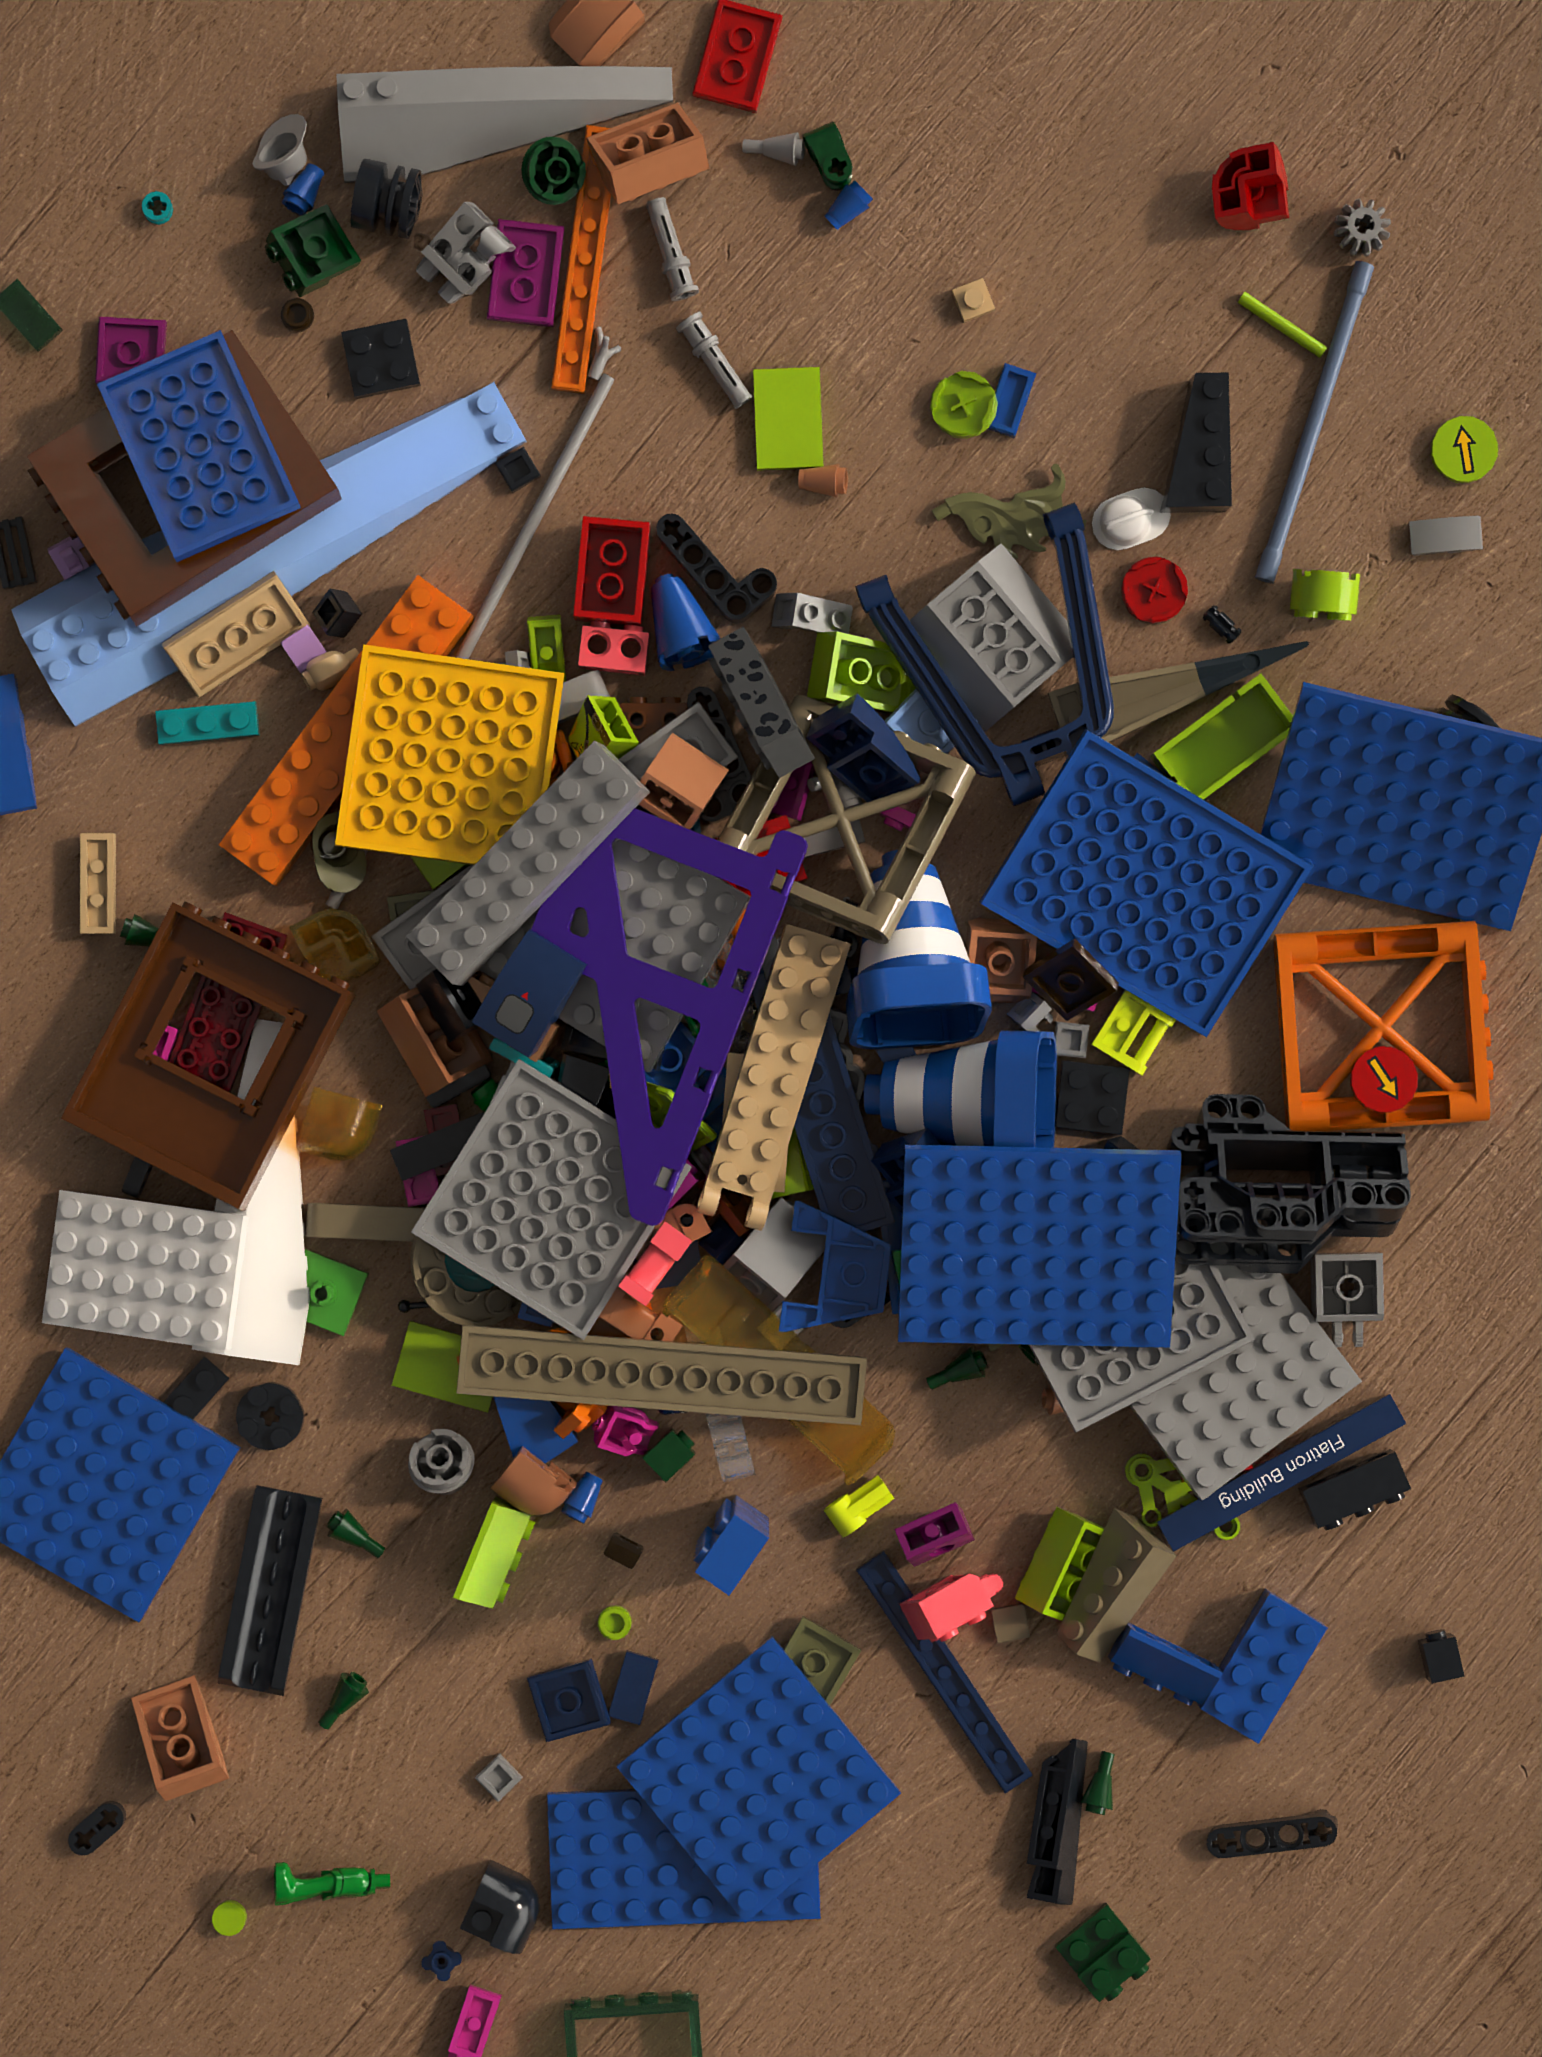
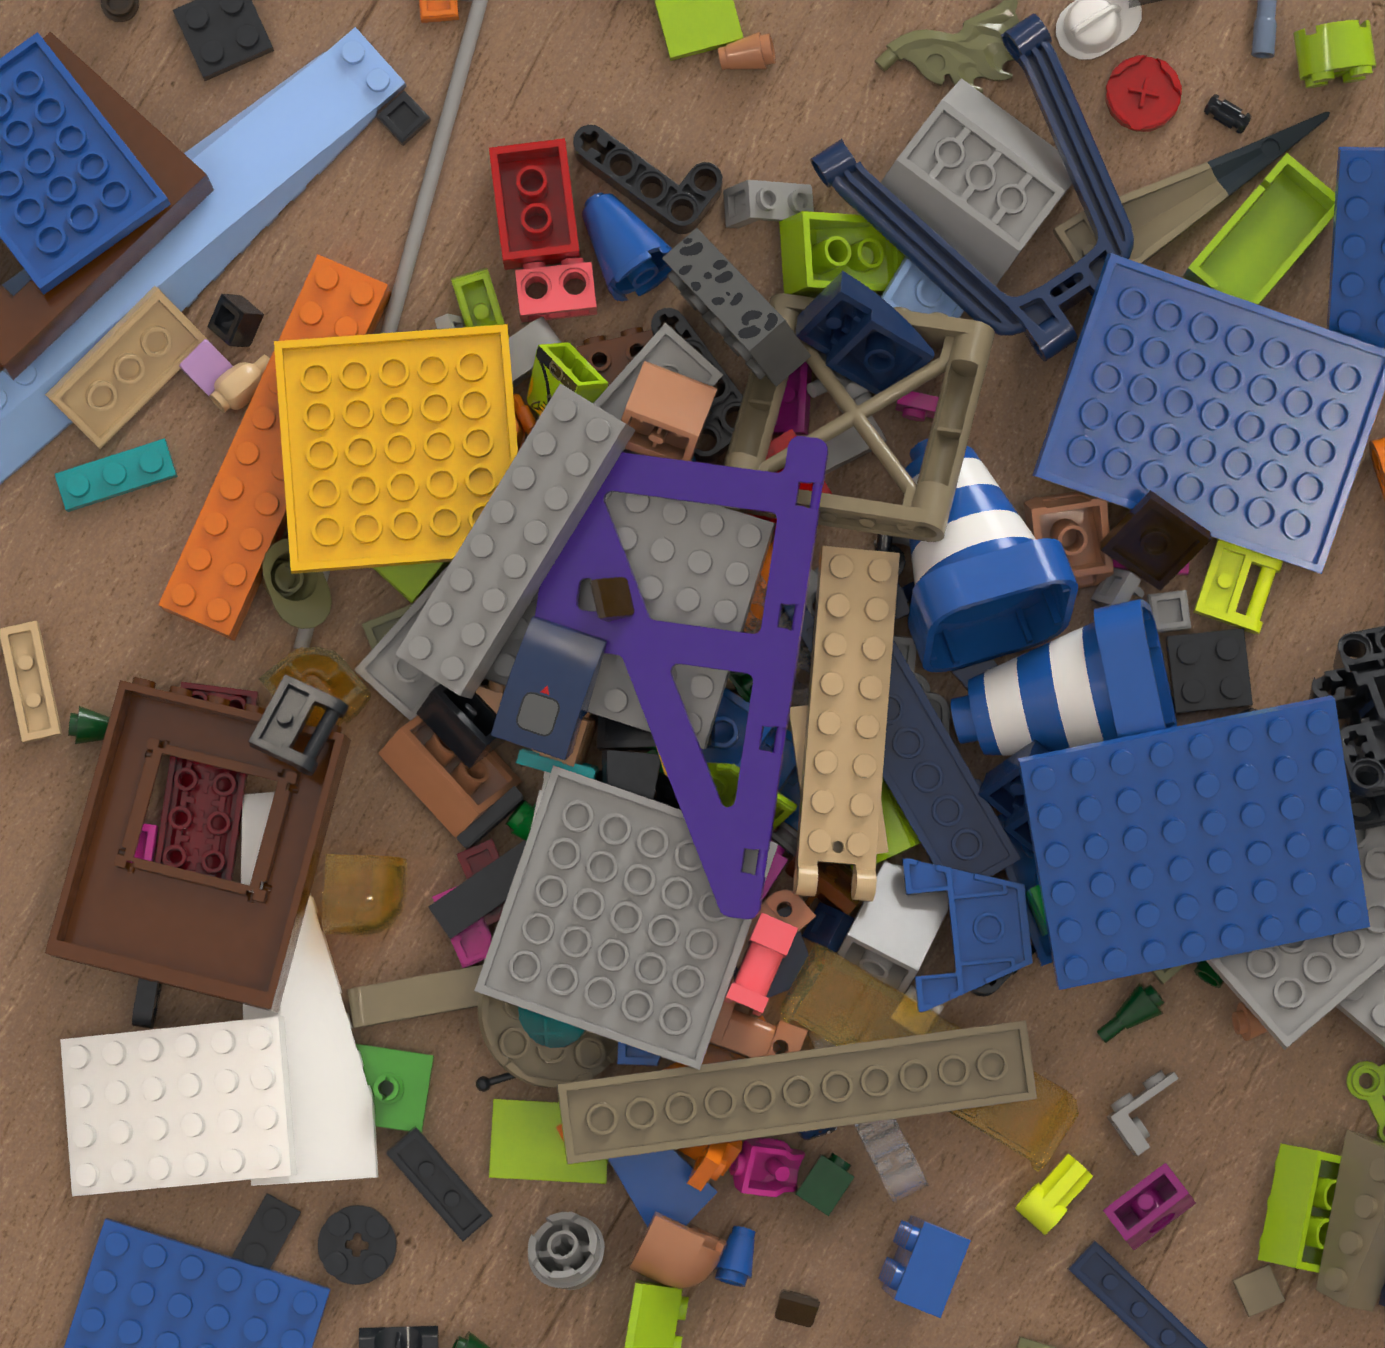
camera: 10 degrees left, 5 degrees down
coral hinge [899,1573,1004,1642] -> none
none -> plate [248,674,349,776]
none -> black tile [386,1126,493,1242]
none -> dark brown slope [590,577,635,622]
none -> light grey bracket [1107,1070,1179,1156]

